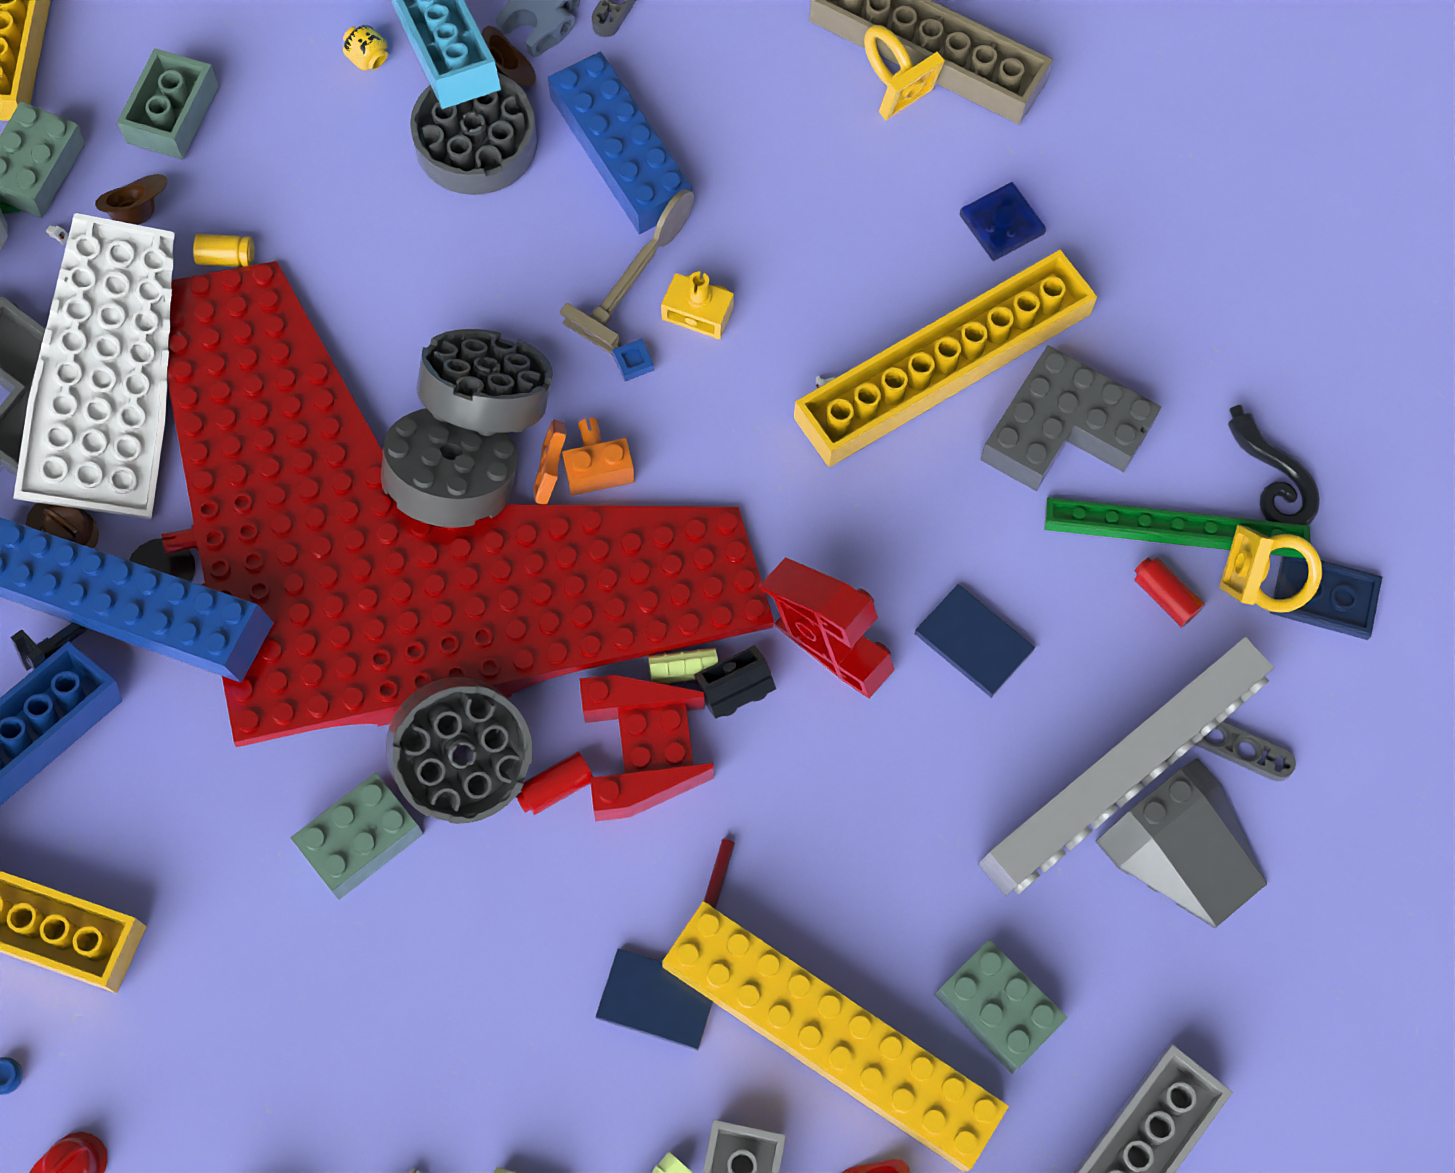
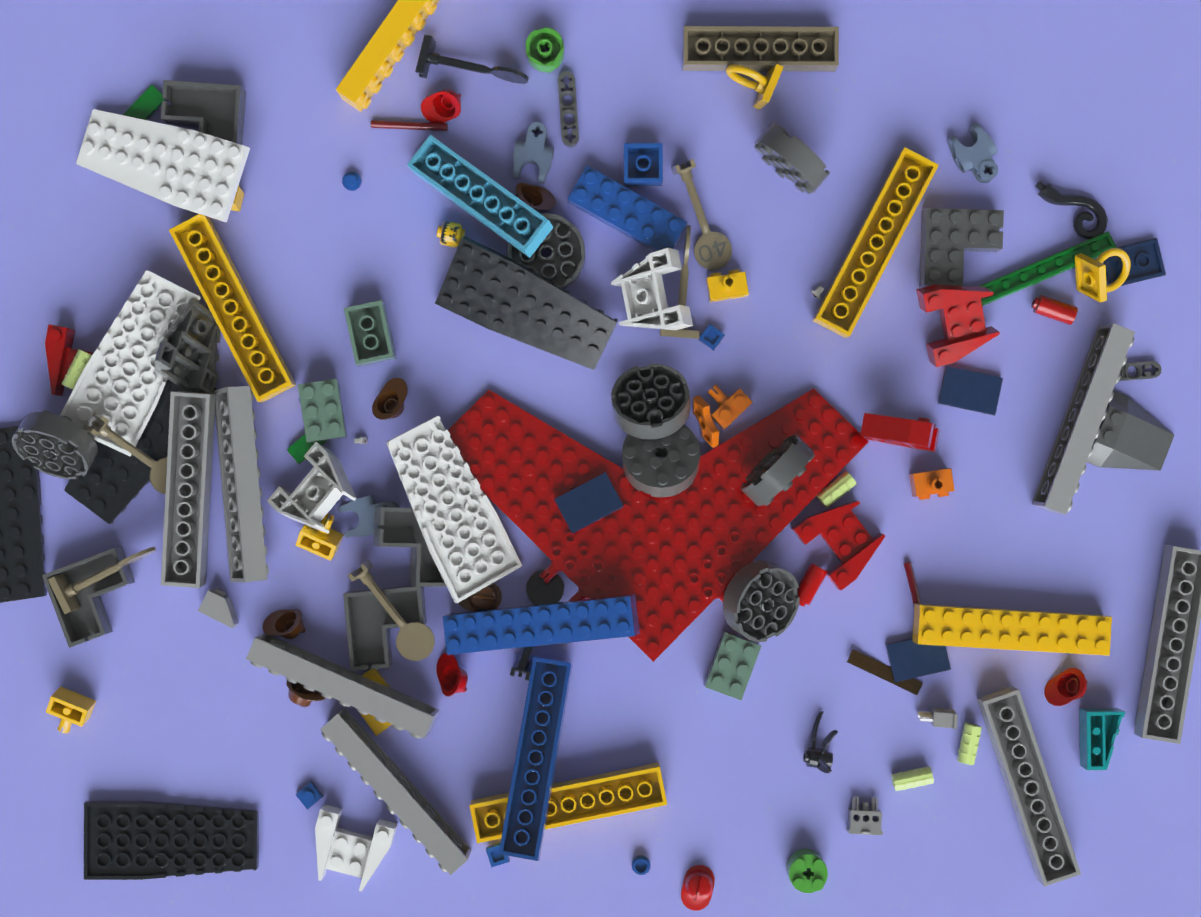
camera: 30 degrees left, 20 degrees up
yellow piece [193,233,255,267] -> none
black brick [694,645,776,719] -> none
sand green brick [935,939,1068,1074] -> none
clear blue plate [959,182,1046,261] -> none
none -> black wing [435,236,618,370]
none -> dark blue tile [554,472,624,534]
none -> white wedge [611,248,693,330]
none -> blue brick [623,143,663,186]
none -> dark tan piece [671,159,732,270]
none -> dark grey brick [740,433,815,506]
none -> dark grey brick [754,123,830,194]
none -> black plant [803,711,838,773]
none -> dark brown sticker [847,650,923,695]
none -> orange brick [909,468,955,500]
none -> red wedge [916,284,1000,367]
none -> light grey piece [917,707,958,729]
none -> sand blue piece [947,123,998,183]

